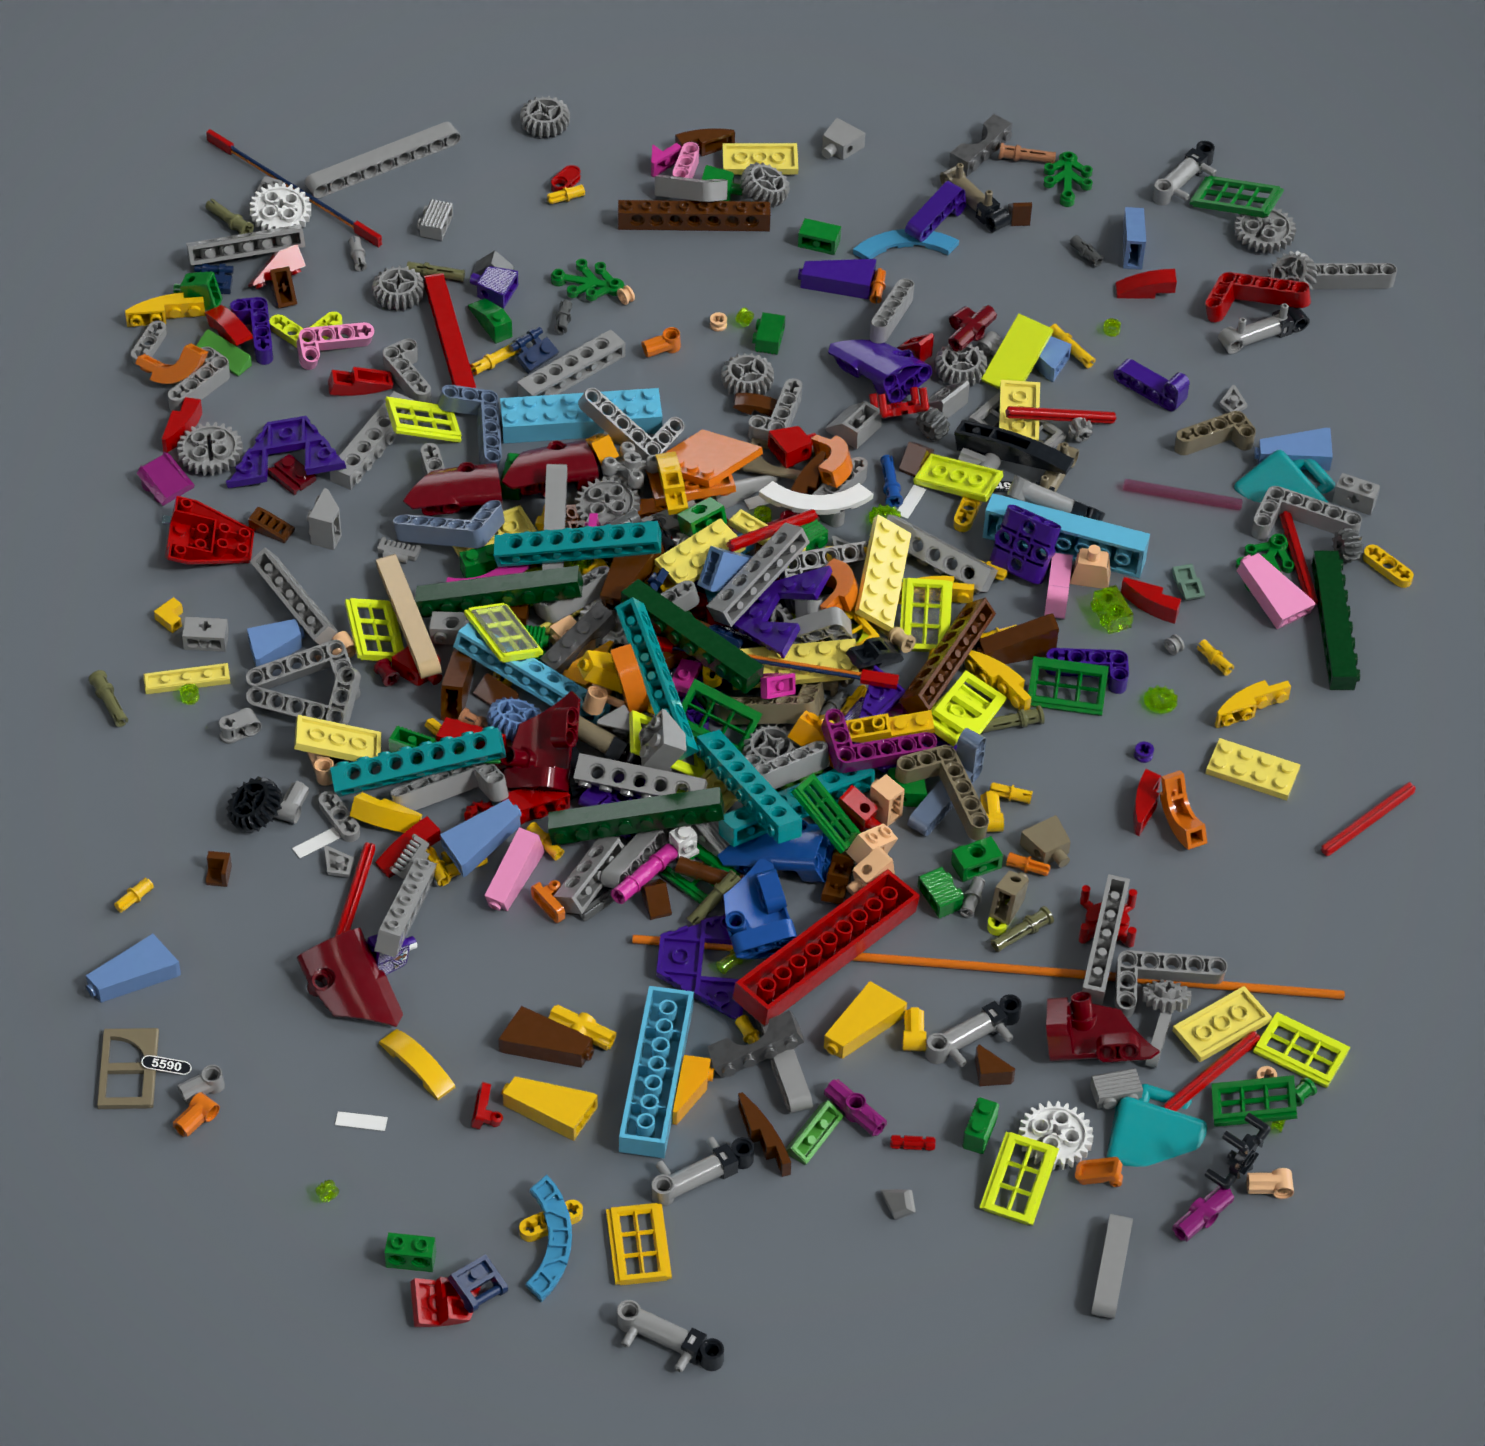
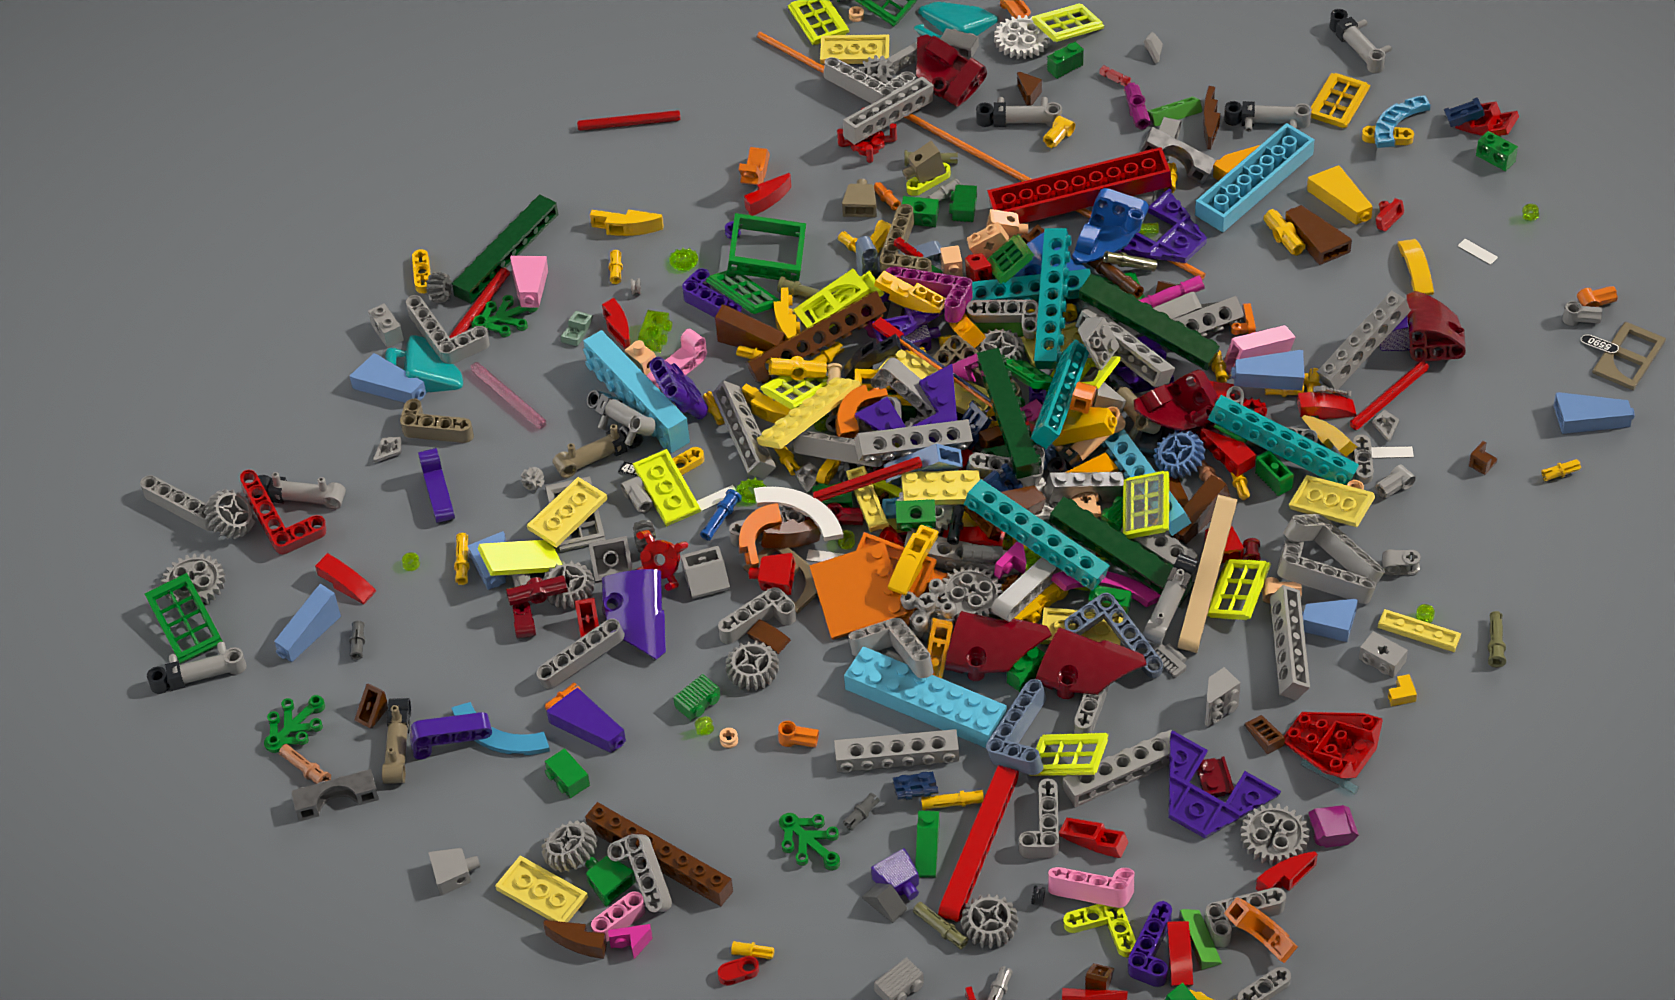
camera: 140 degrees left, 0 degrees up
black gear [226,776,284,833] -> none
light nougat bush [617,285,635,305] -> none
yellow slope [824,981,907,1059] -> none
reddish brown slope [899,442,934,477] -> none
black slope [954,420,1074,475] -> none
red axle [1005,406,1116,424] -> none
red axle [1162,1031,1261,1111] -> none
light yellow plate [1205,738,1301,801] -> none
none -> green window [727,213,806,282]
none -> yellow piece [768,356,827,381]
none -> red axle [893,237,924,257]
none -> black bush [1031,885,1046,906]
none -> light grey piece [1143,553,1198,645]

